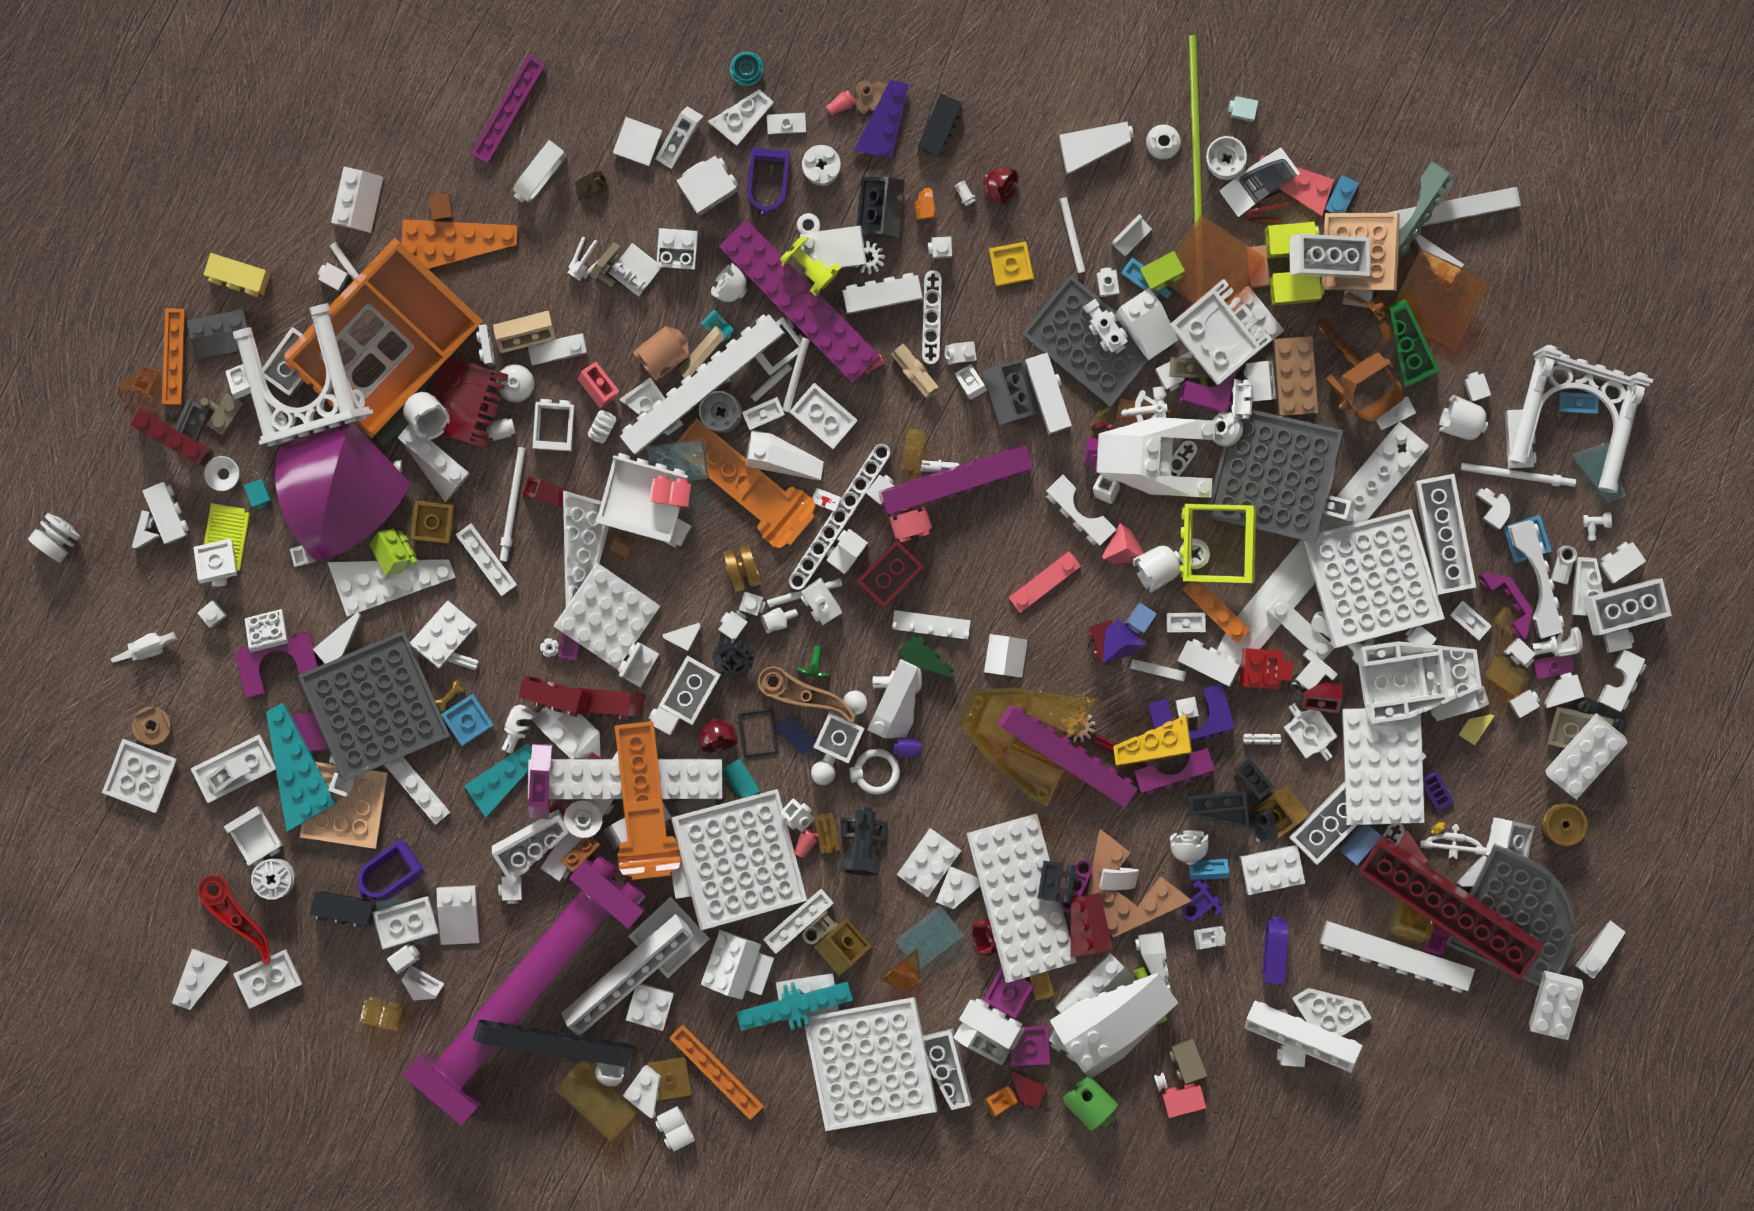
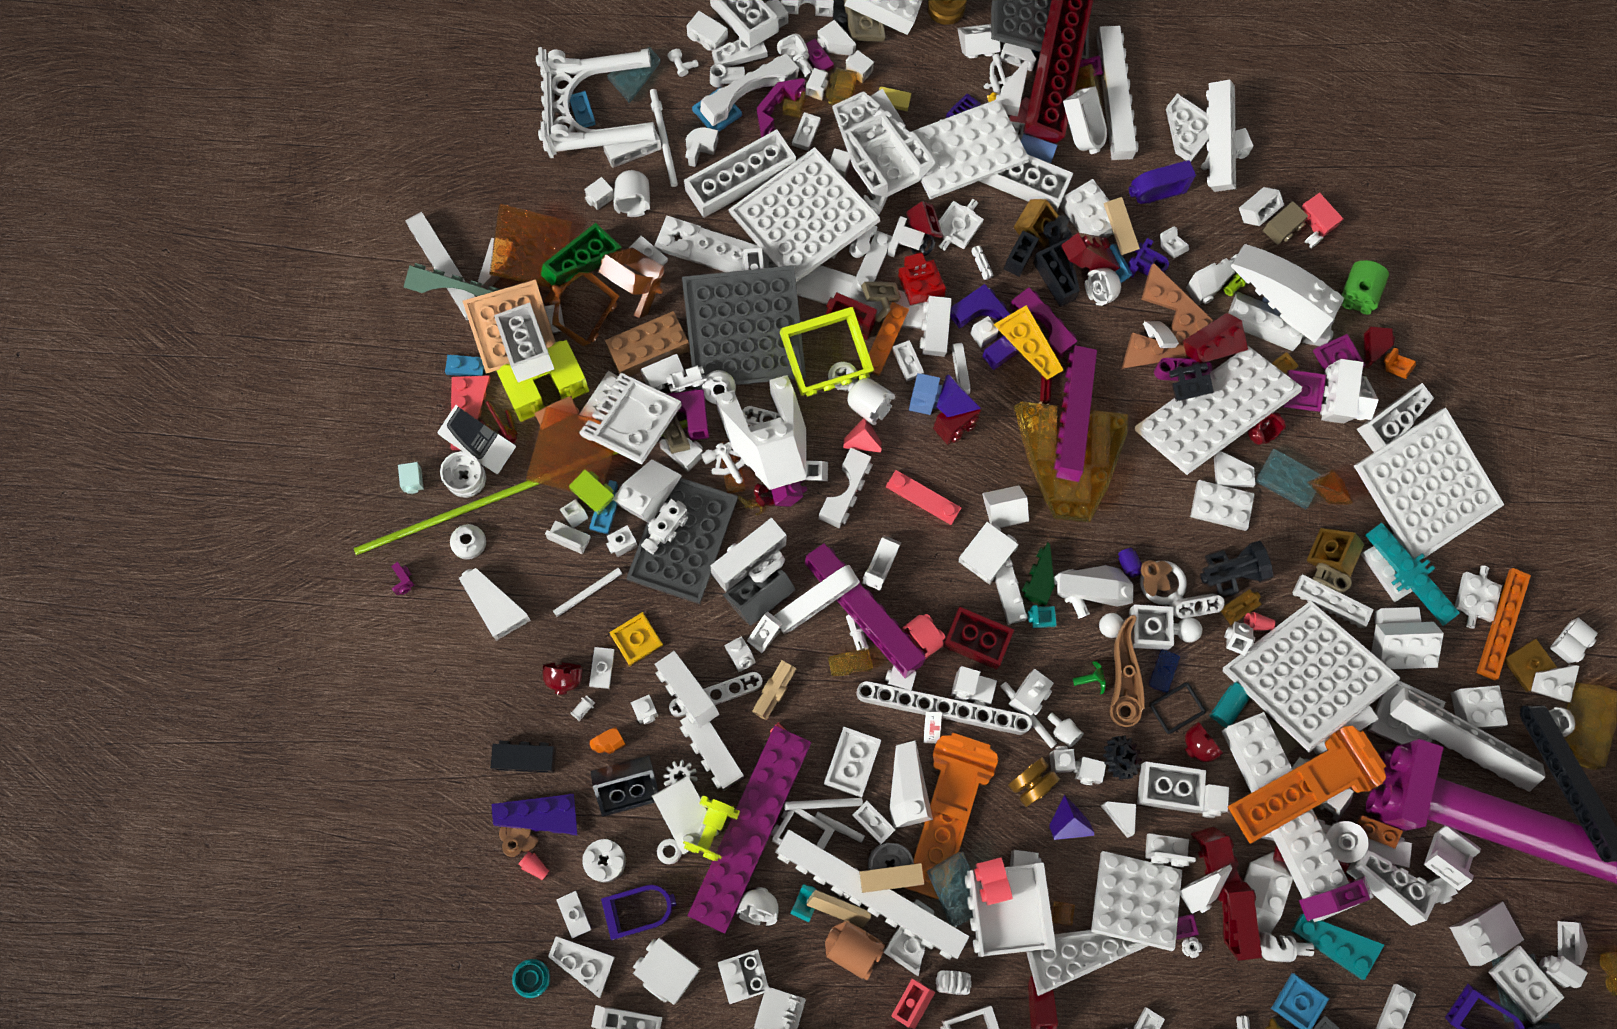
camera: 120 degrees left, 15 degrees down
none -> magenta bracket [391,562,414,596]
none -> white slope [560,499,588,528]
none -> white plate [589,647,615,689]
none -> white brick [655,651,719,728]
none -> white plate [749,551,785,582]
none -> white beam [774,565,860,634]
none -> dark red panel [826,292,877,340]
none -> tan tile [859,863,924,893]
none -> dark tan plate [861,282,901,322]
none -> white arch [862,535,901,590]
none -> white panel [959,522,1018,585]
none -> white slope [996,60,1029,116]
none -> teal bracket [1028,605,1056,628]
none -> dark purple slope [1049,794,1094,840]
none -> dark red wedge [1061,233,1120,272]
none -> white window [1063,86,1107,154]
none -> tan tile [1104,197,1140,255]
none -> medium nougat plate [1141,560,1172,597]
none -> white beam [1171,594,1224,619]
none -> white slope [1180,865,1232,913]
none -> white brick [1239,187,1284,226]
none -> white panel [1424,826,1481,890]
none -> white plate [1455,566,1502,629]

